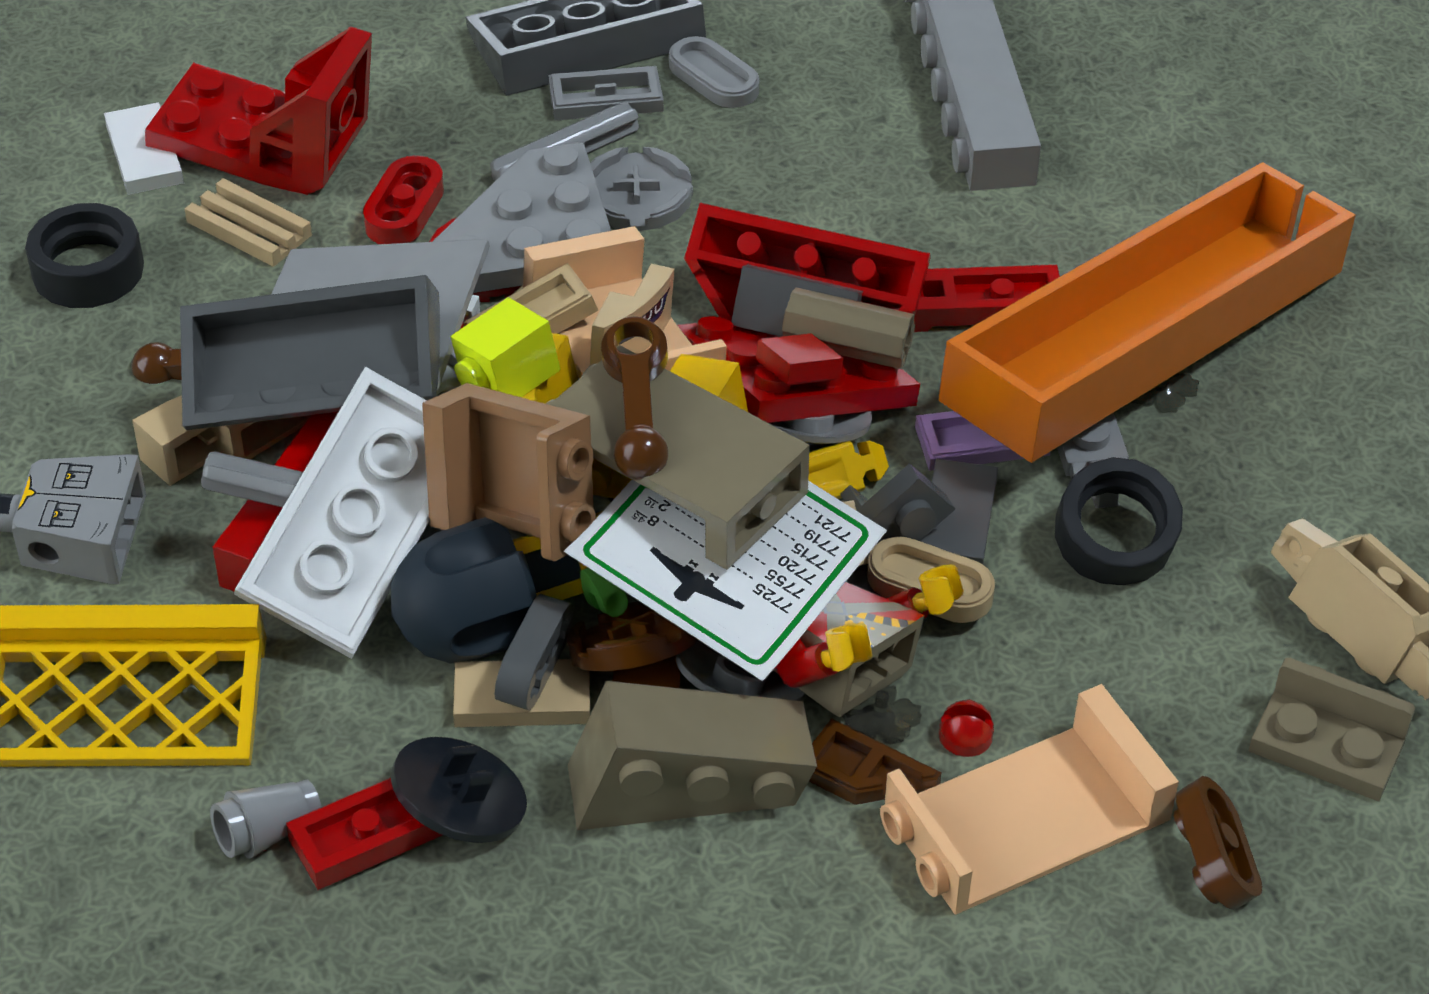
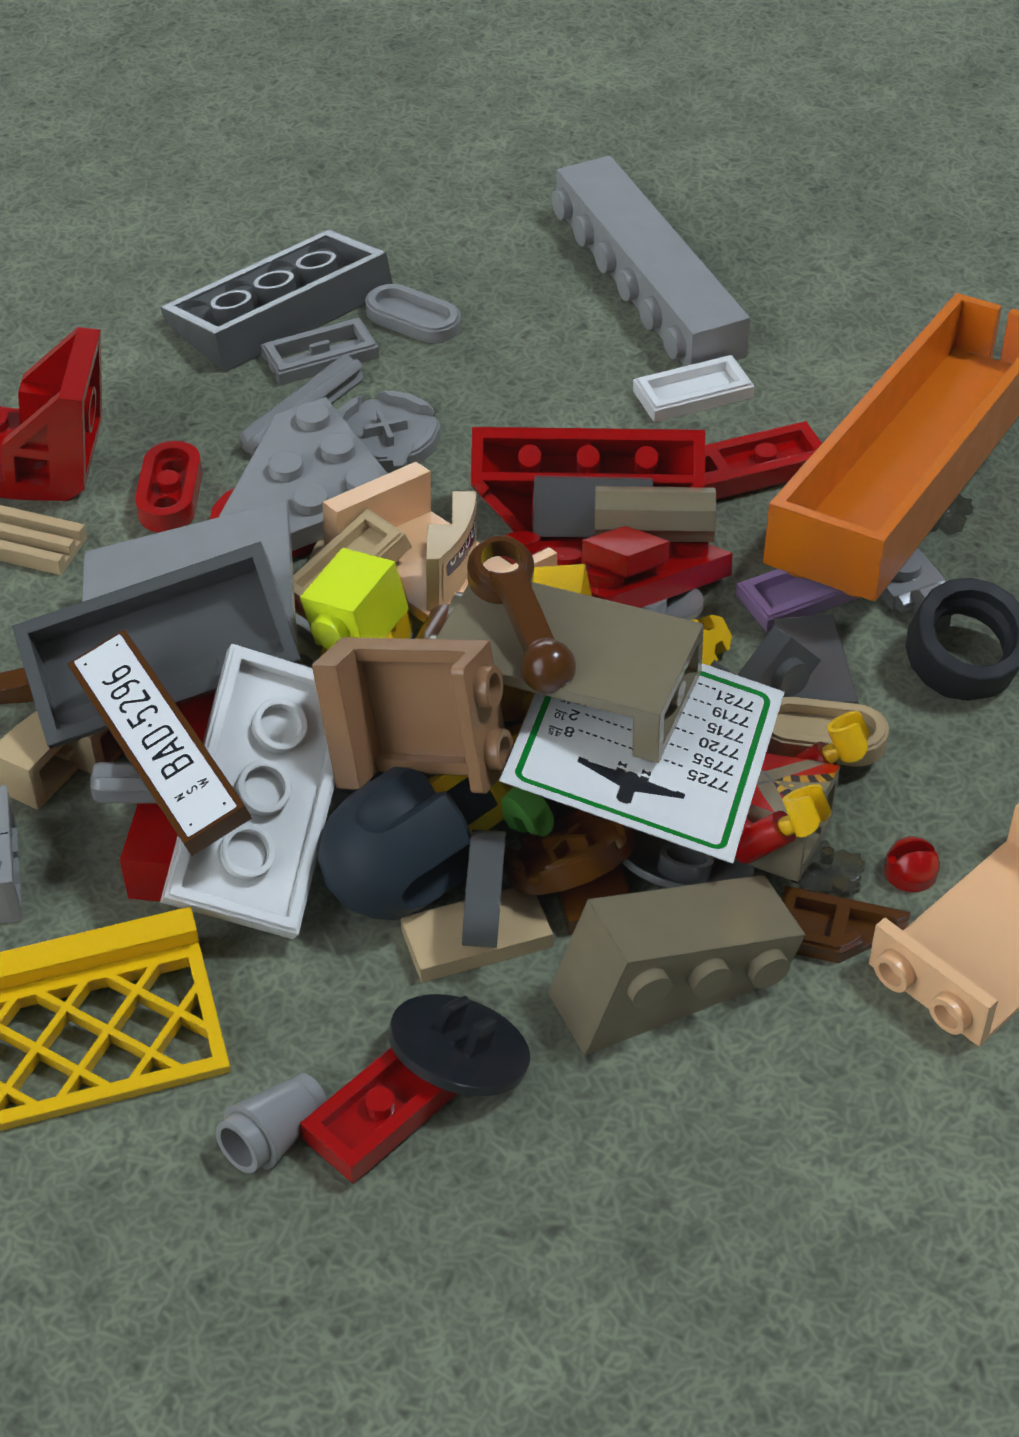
camera: 15 degrees left, 0 degrees up
none -> white tile [67,629,252,856]
none -> white tile [633,355,755,422]

